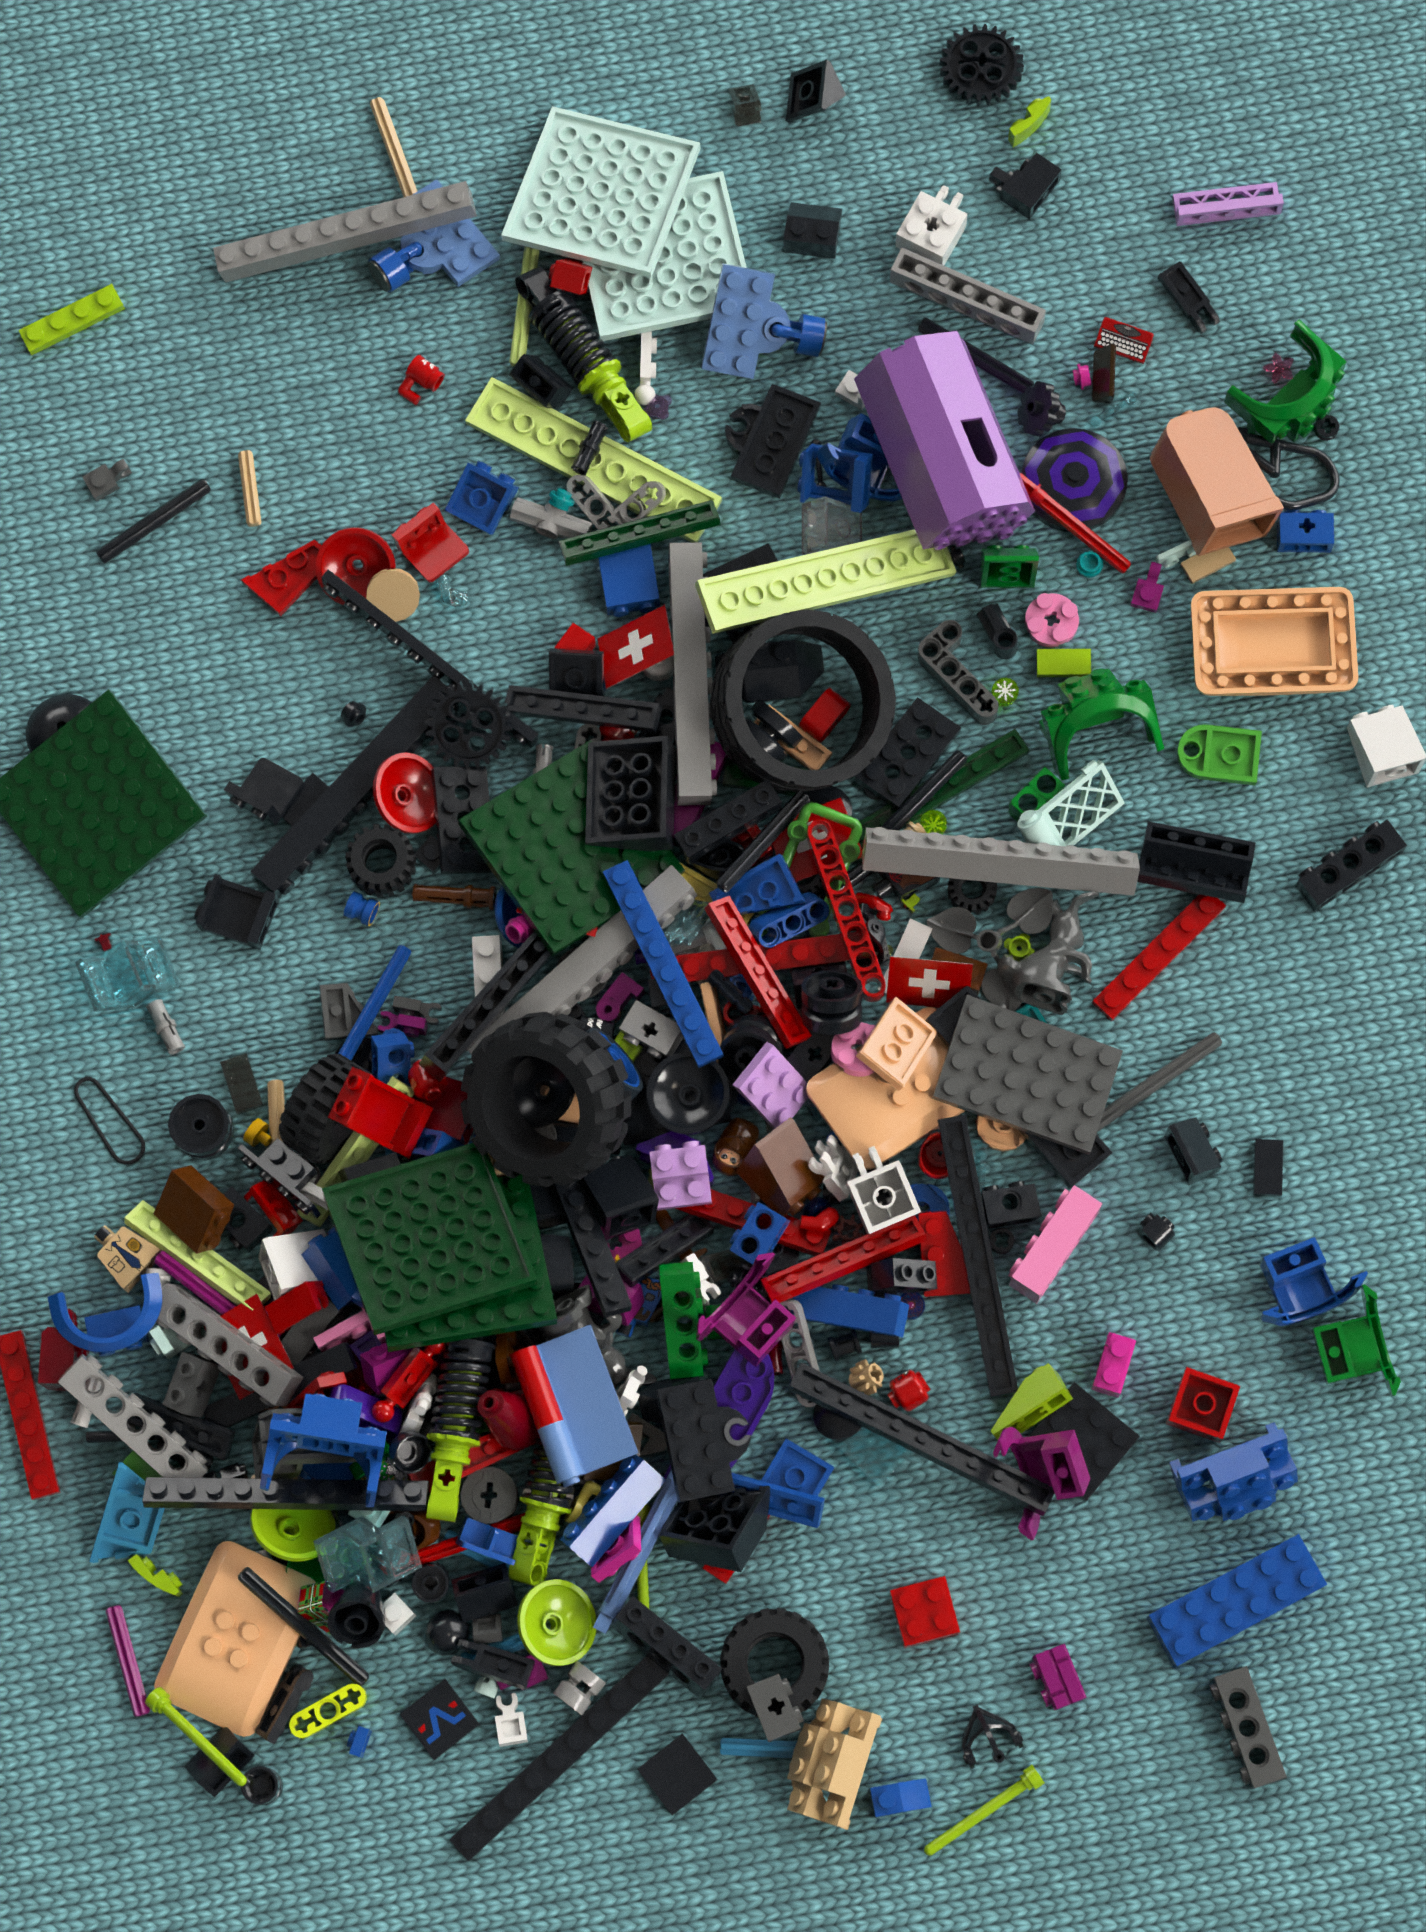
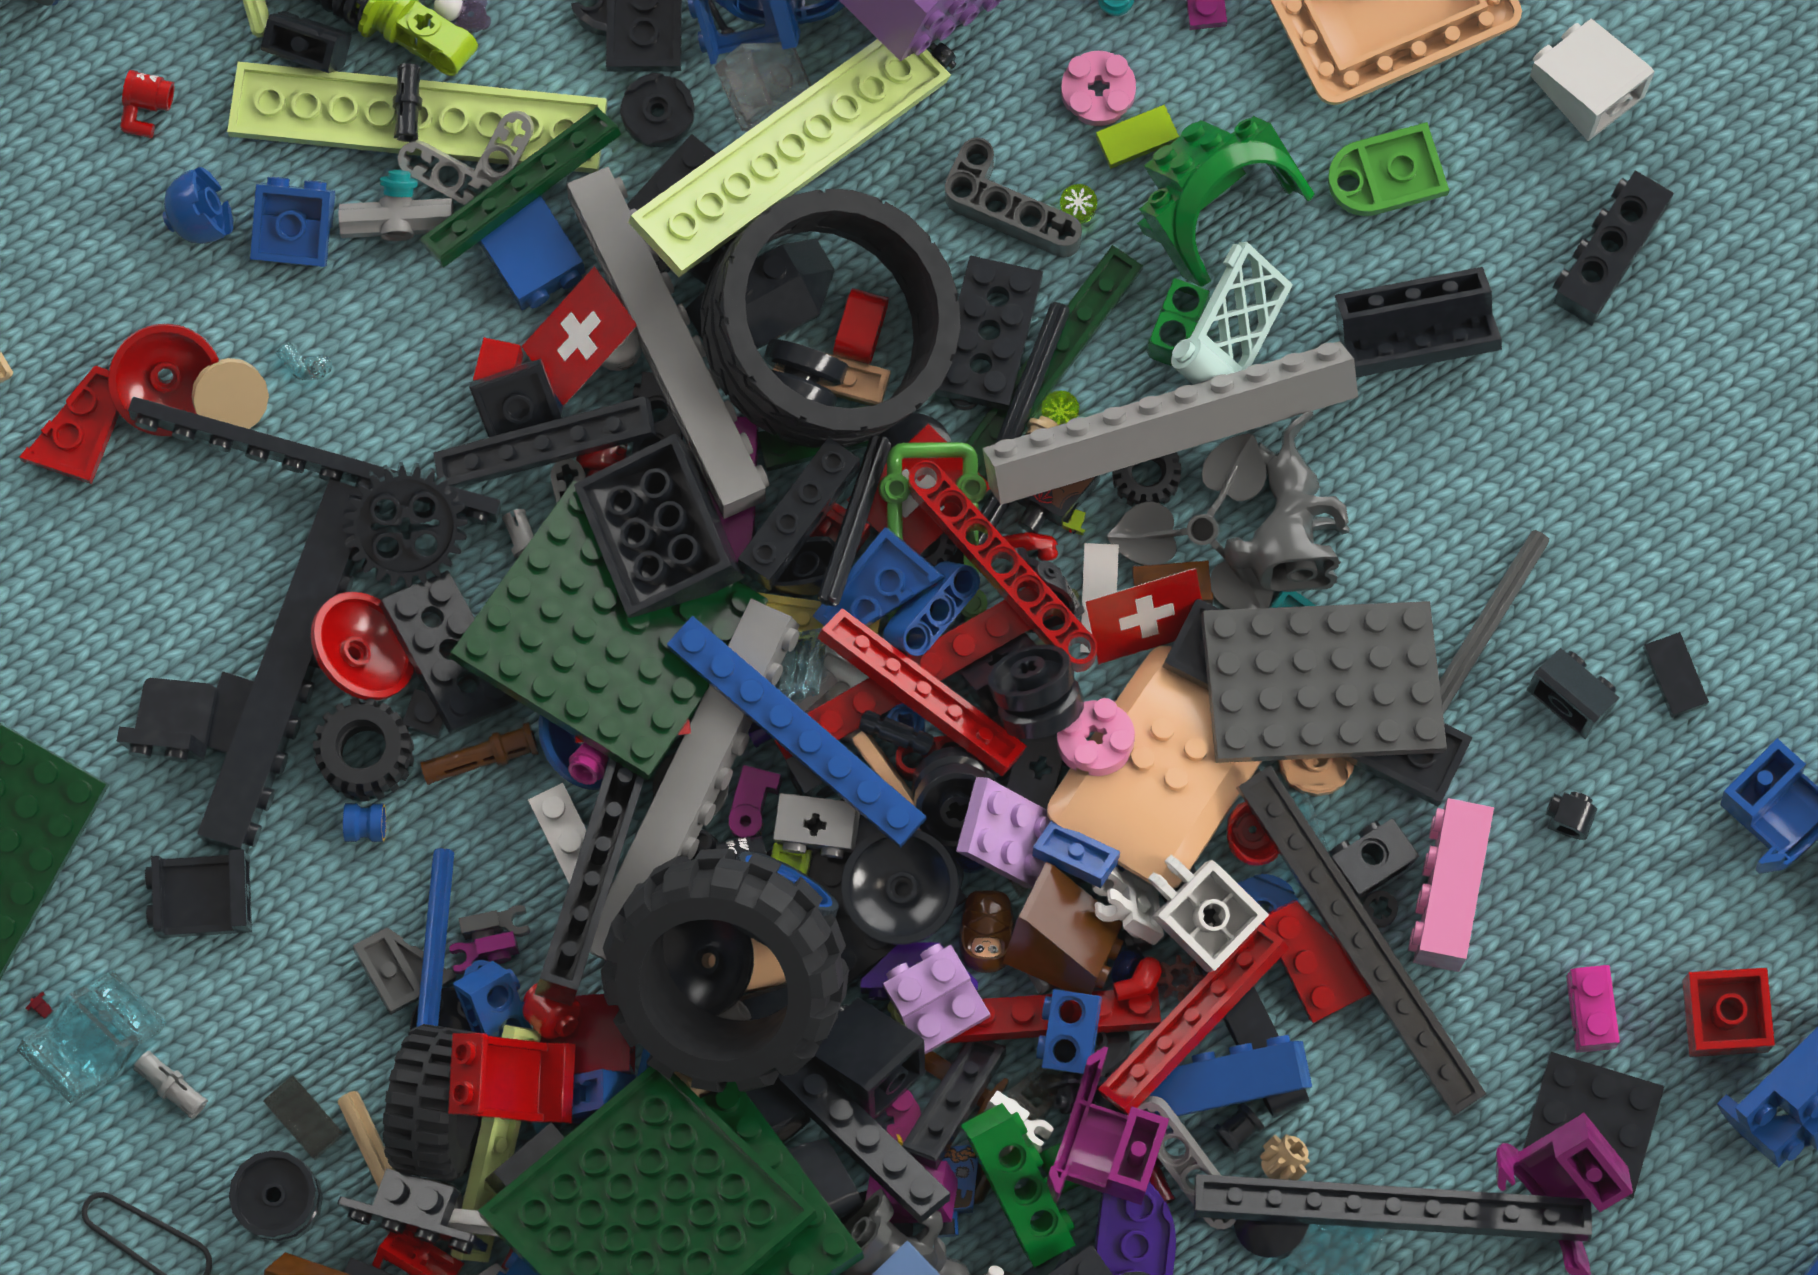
camera: 25 degrees left, 0 degrees up
yellow tile [243,1118,272,1147] -> none
black plate [341,701,366,727] -> none
red bracket [391,503,469,582] -> none
light nougat tile [856,997,938,1091] -> none
black brick [871,1258,937,1294] -> none
red head [887,1370,931,1412] -> none
clear blue tile [901,1293,925,1320] -> none
black piece [977,604,1018,659] -> none
green slope [981,545,1039,588] -> none
lime slope [991,1363,1073,1440] -> none
lime plate [1004,933,1035,961] -> none
red plate [1092,894,1226,1022] -> none
none -> blue cylinder [163,167,234,244]
none -> black plate [620,73,695,147]
none -> plate [1032,821,1120,888]

